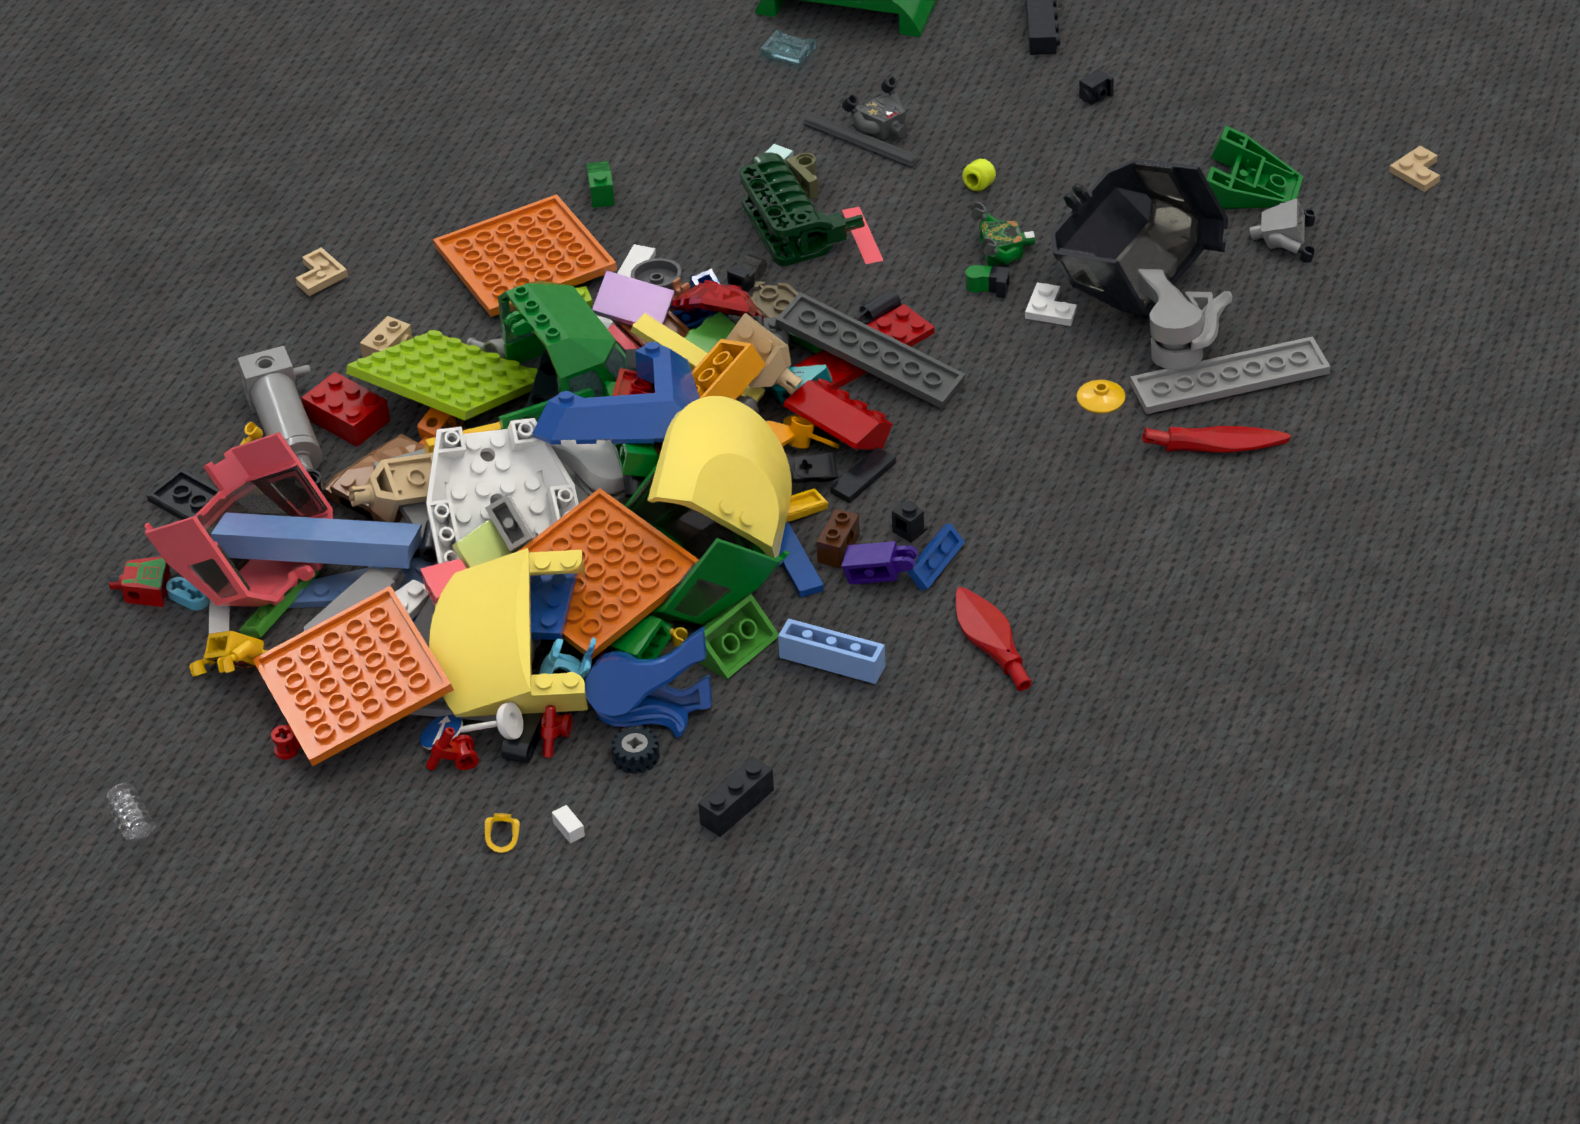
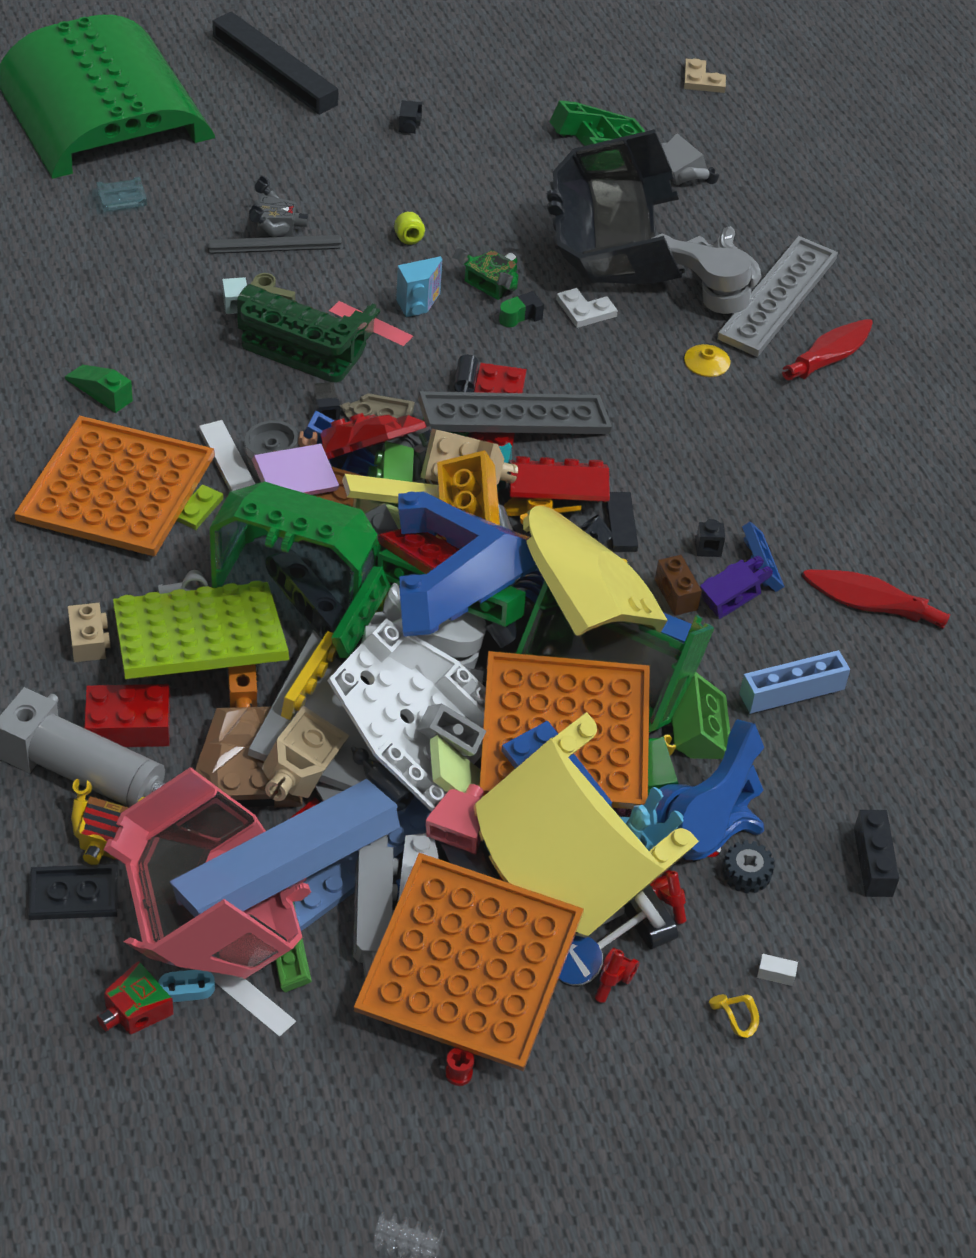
camera: 50 degrees left, 5 degrees up
yellow torso [189,631,268,677] -> none
none -> medium azure slope [396,256,442,317]

